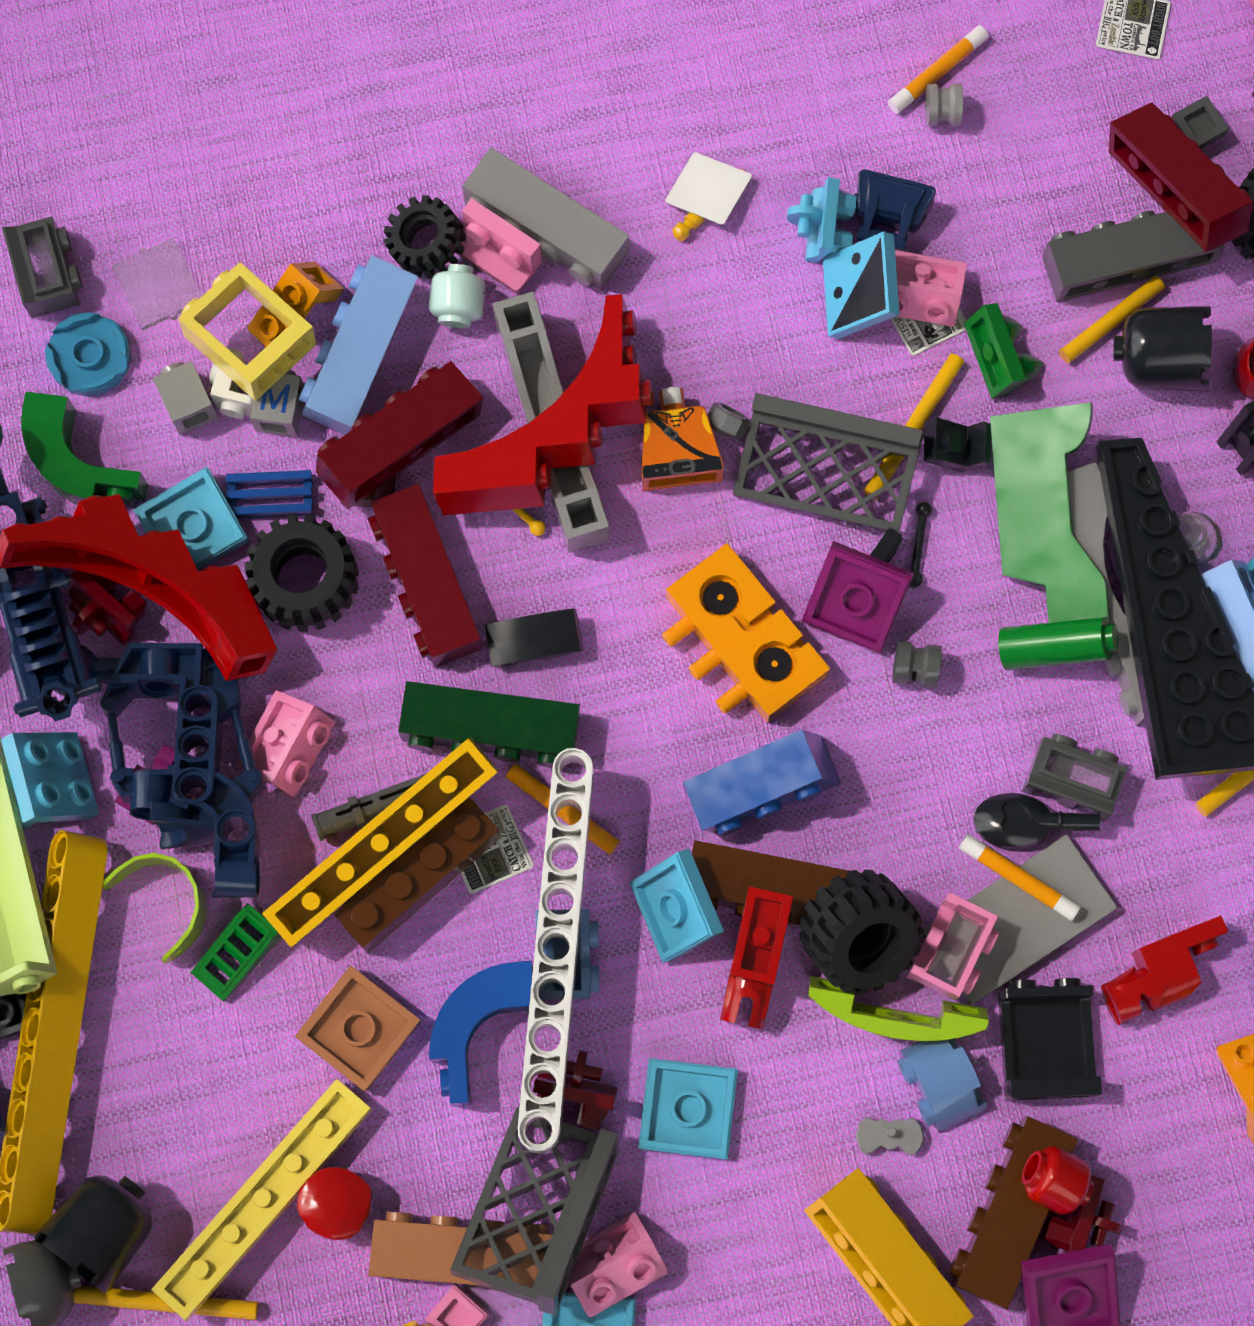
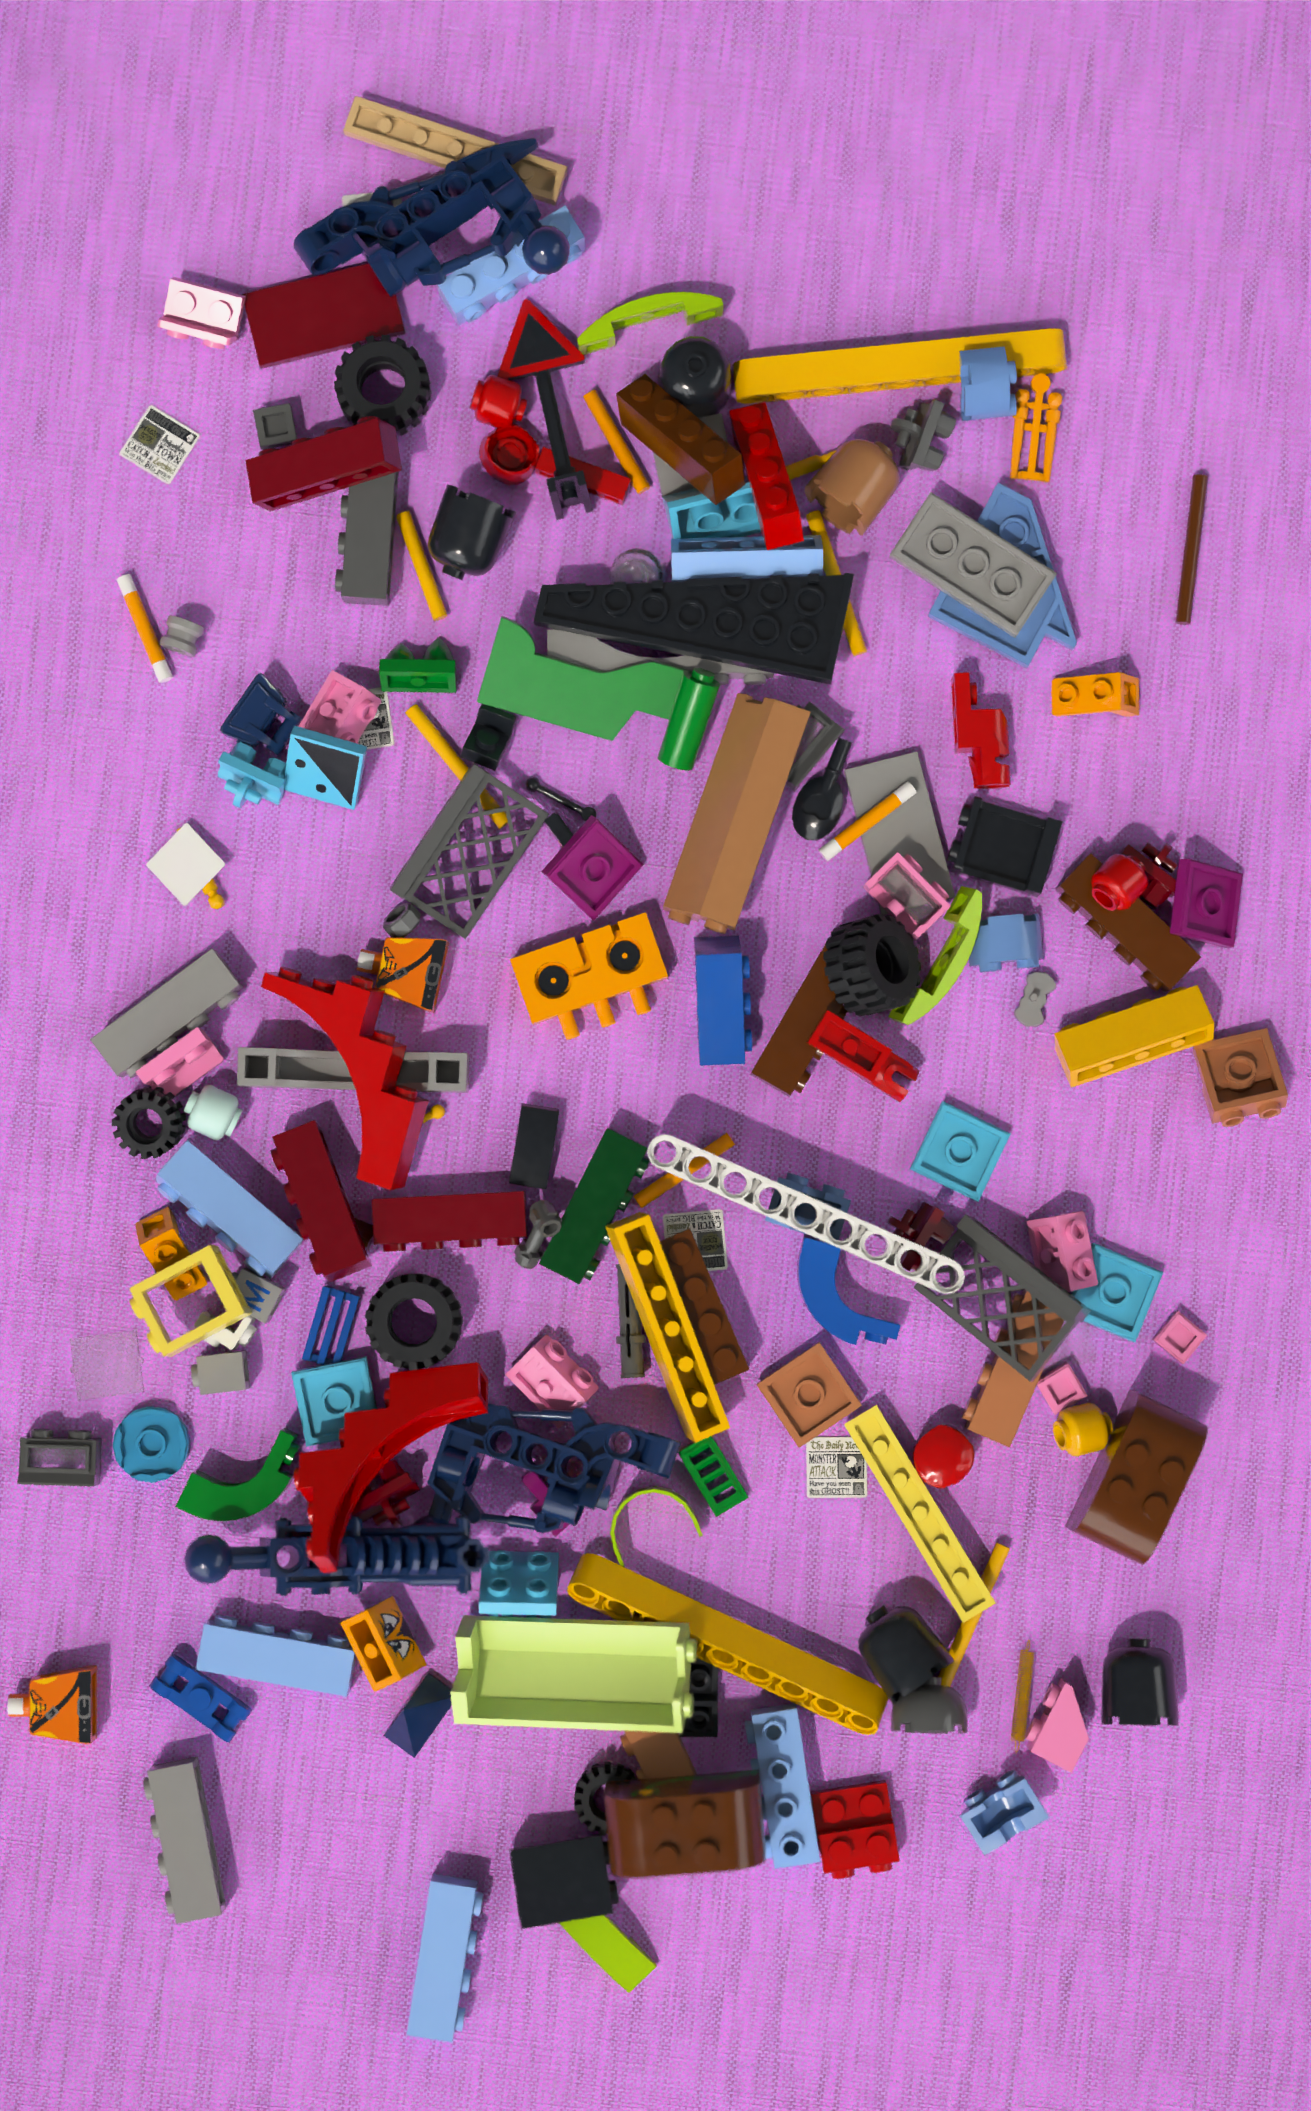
camera: 75 degrees left, 10 degrees up
medium azure tile [629,849,724,964] -> none
dark grey wheel [892,640,942,689] -> none
none -> dark grey bar [514,1200,562,1269]
none -> medium nougat panel [663,693,811,934]
none -> sticker [806,1437,867,1498]

